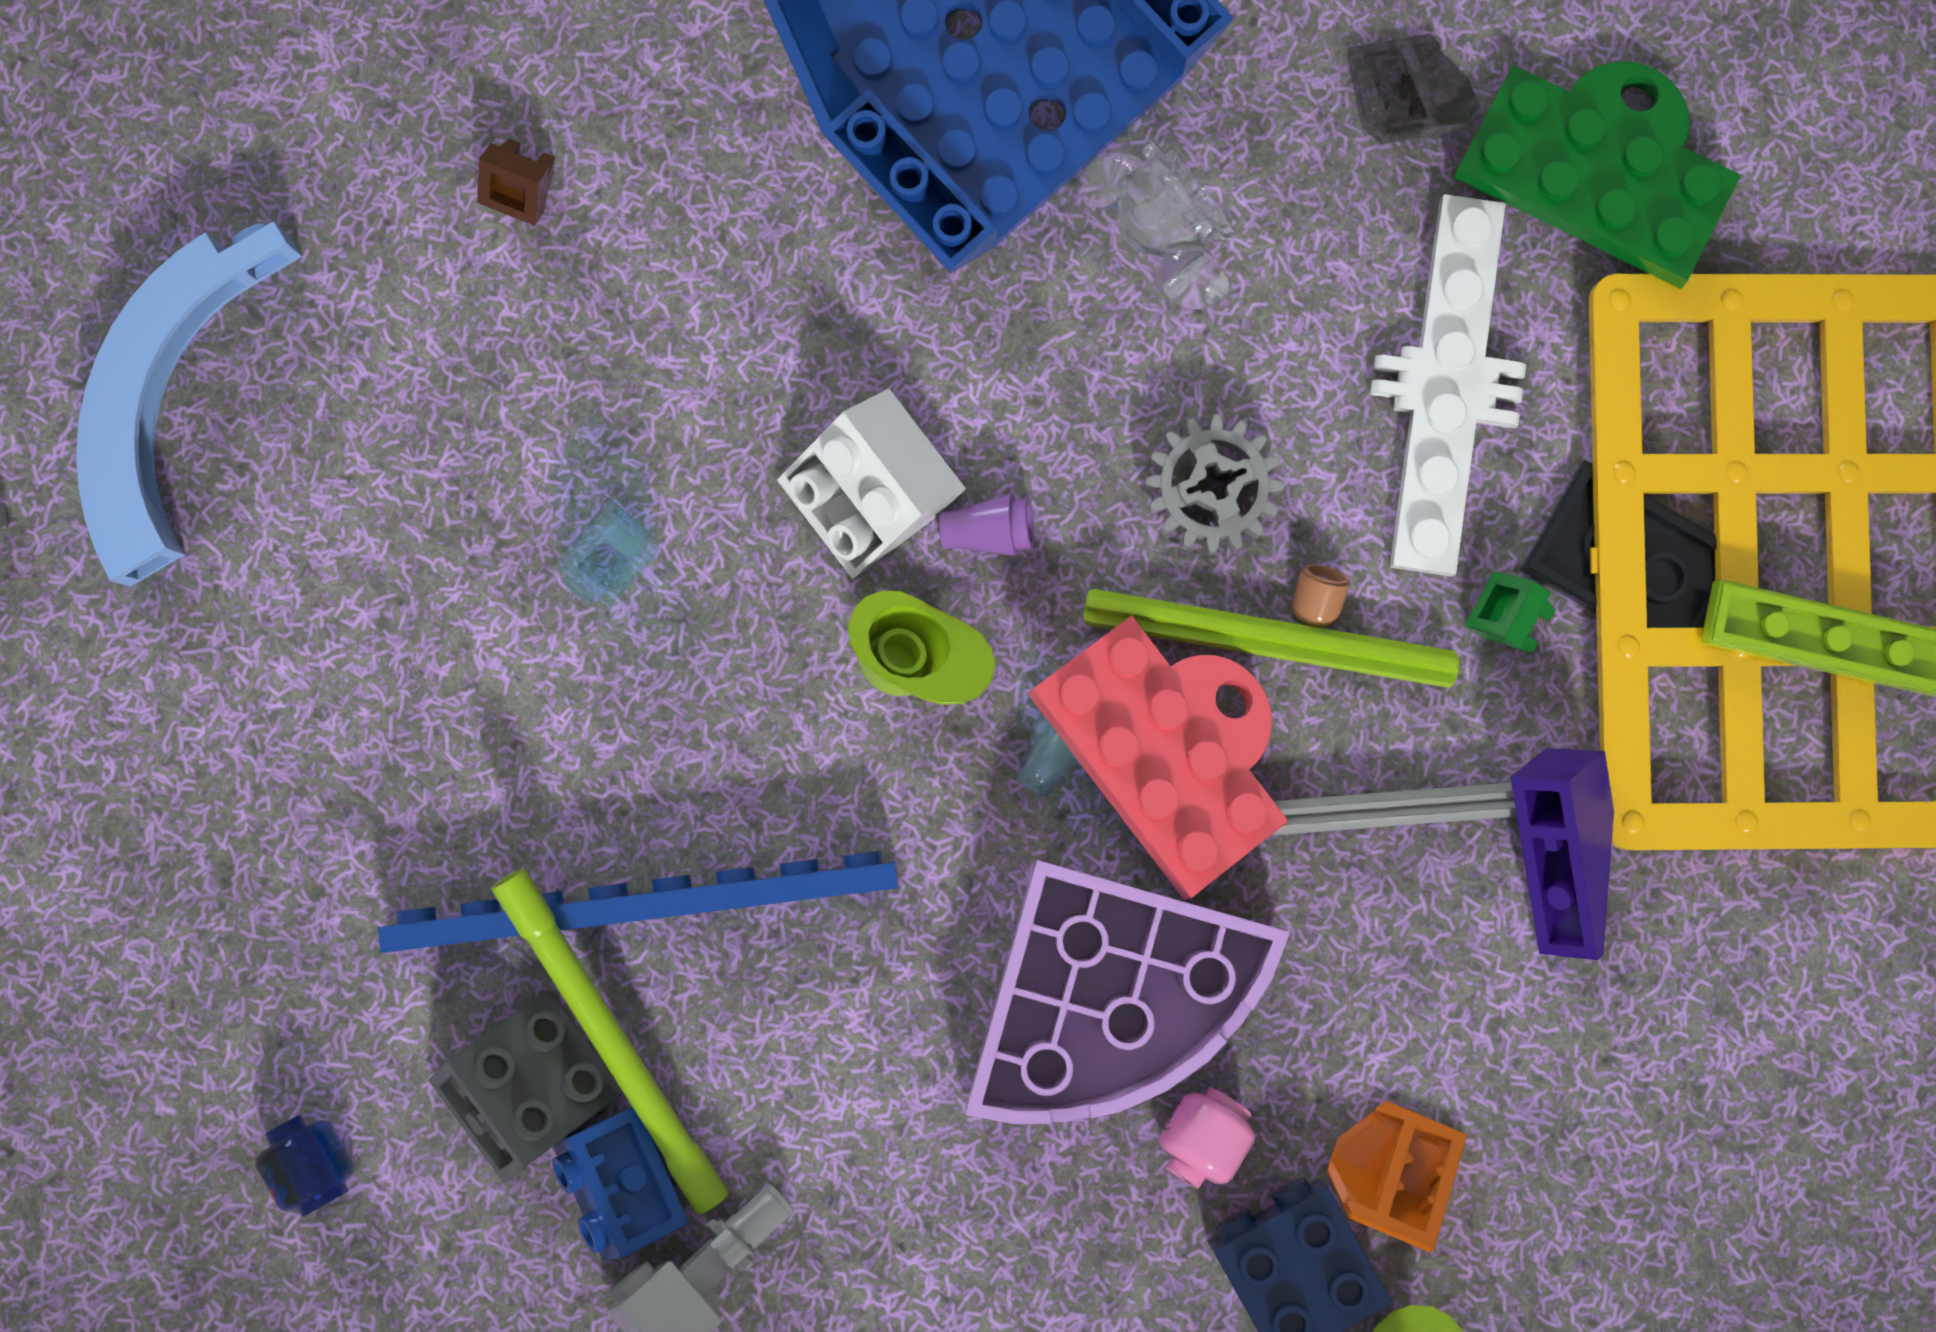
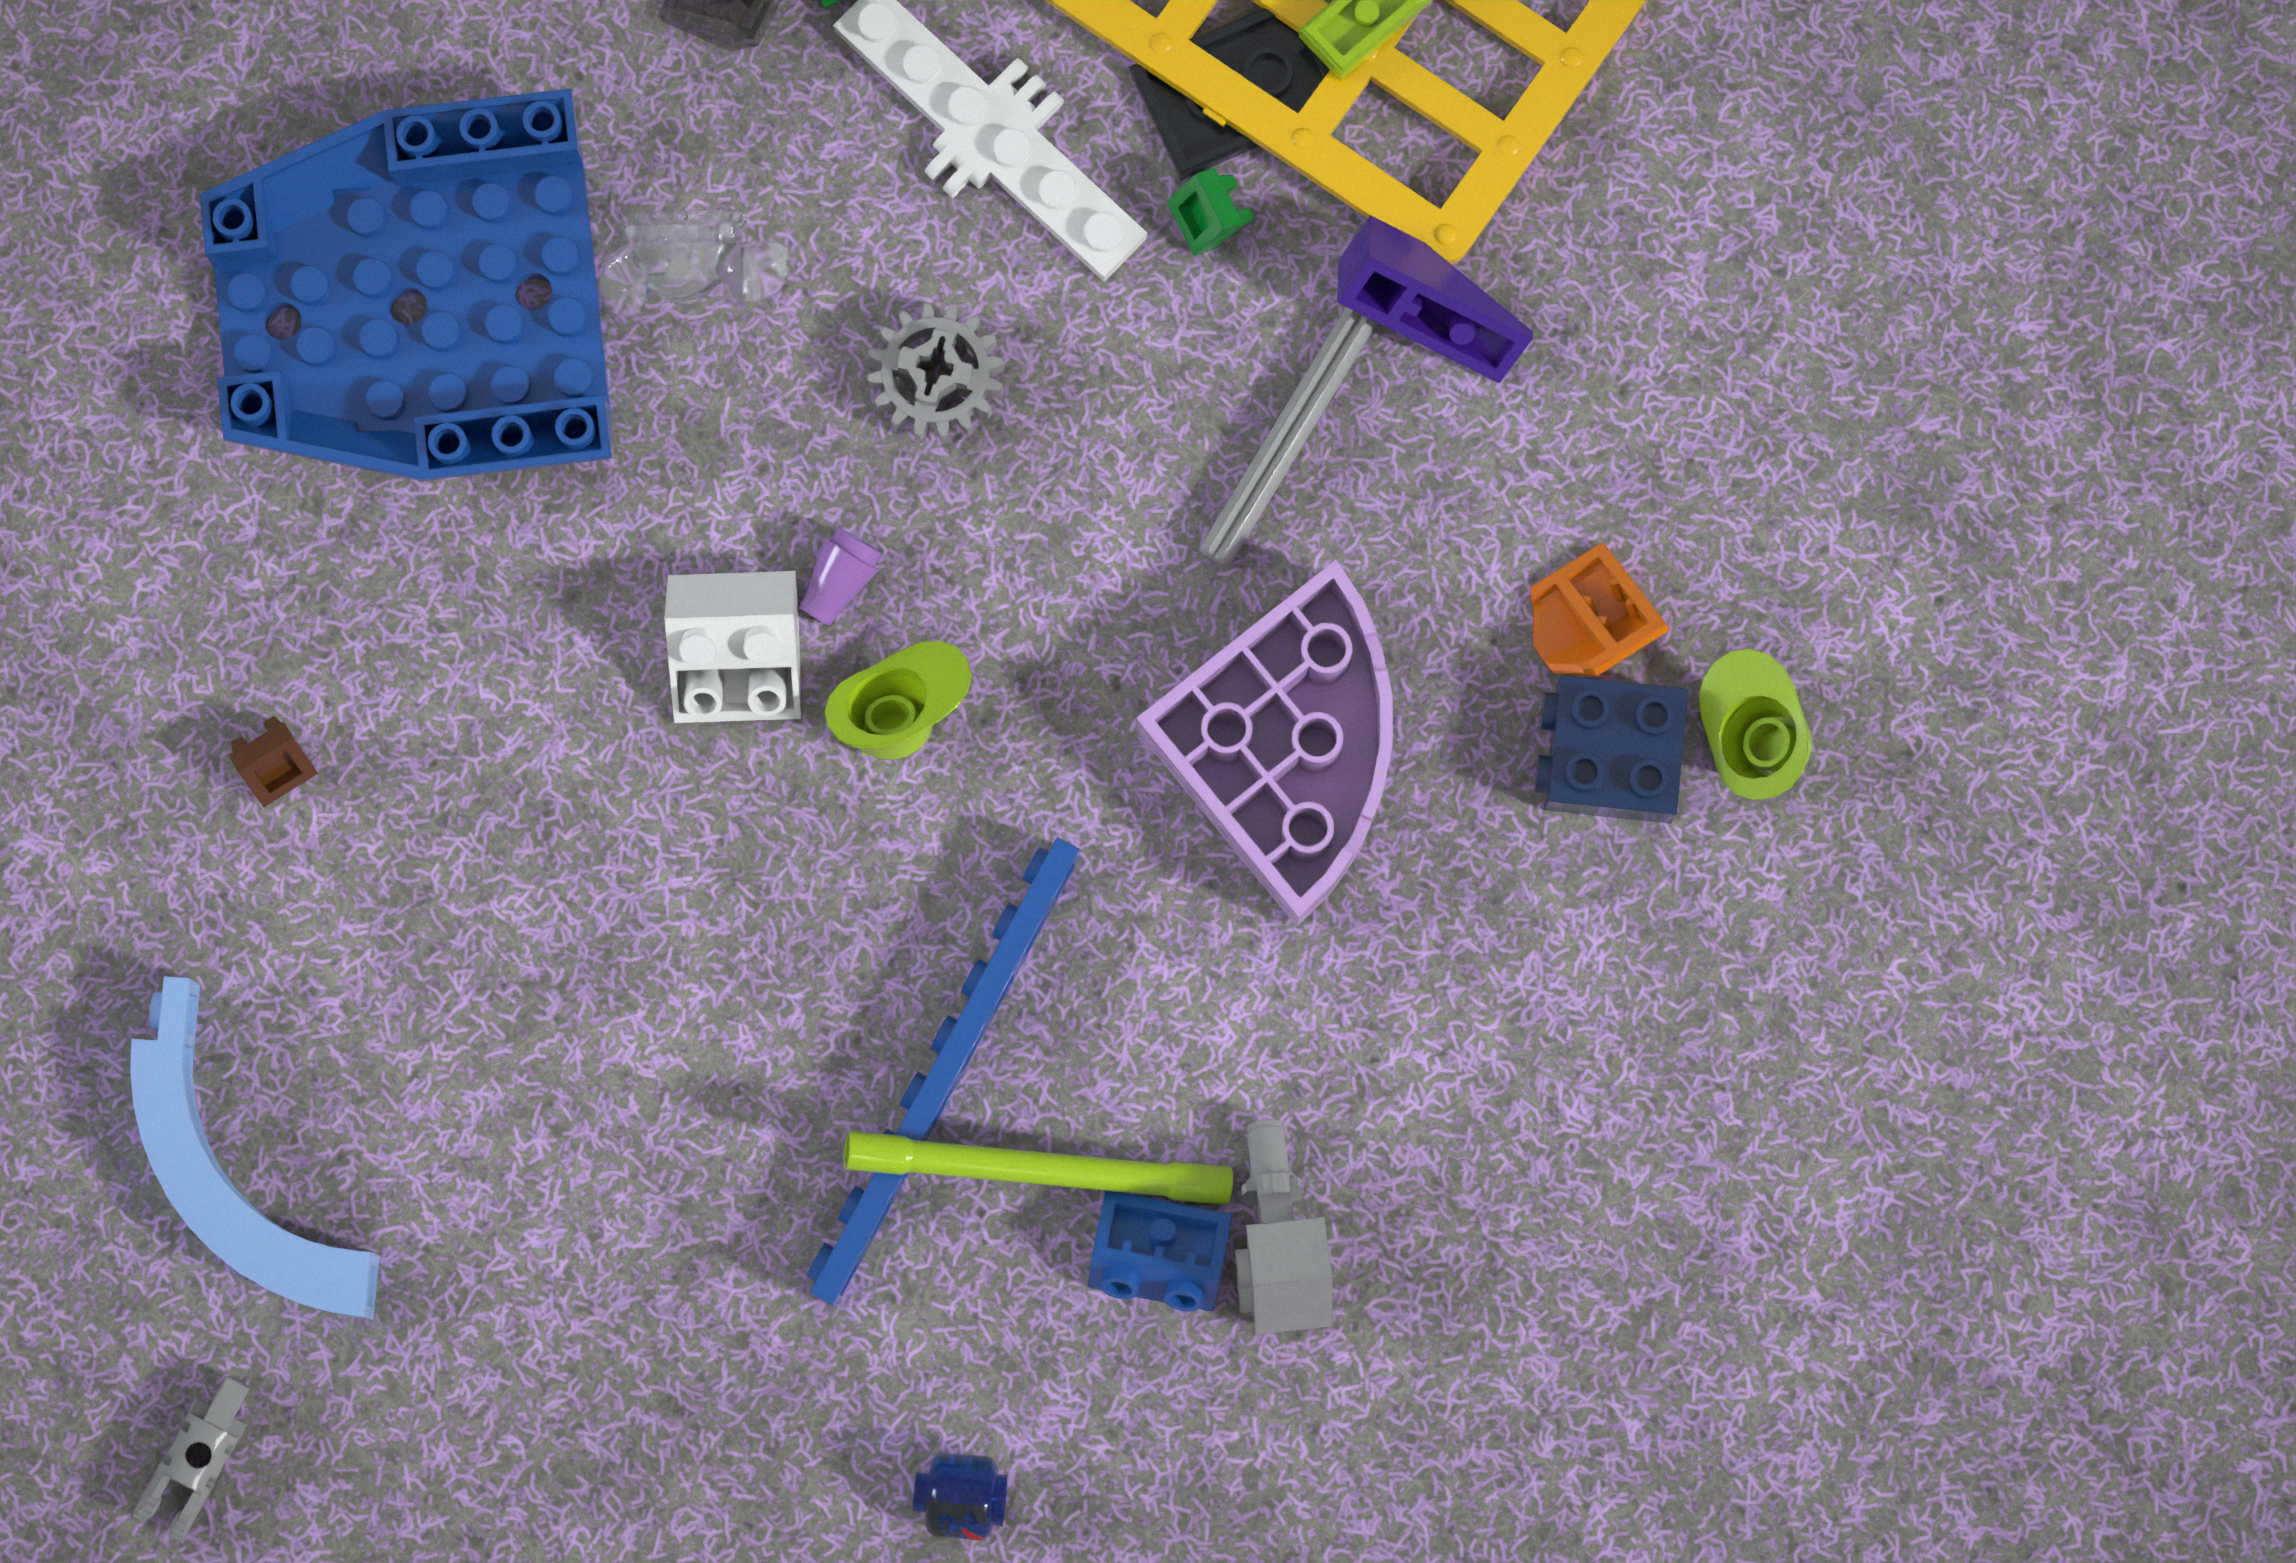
camera: 55 degrees left, 5 degrees down
dark grey bracket [428,992,622,1183] -> none
clear light blue brick [559,498,659,608] -> none
clear light blue cone [1015,711,1077,797] -> none
coral plate [1028,615,1288,901] -> none
lime axle [1083,589,1460,688] -> none
bright pink head [1158,1087,1255,1189] -> none
nougat piece [1291,565,1350,628] -> none

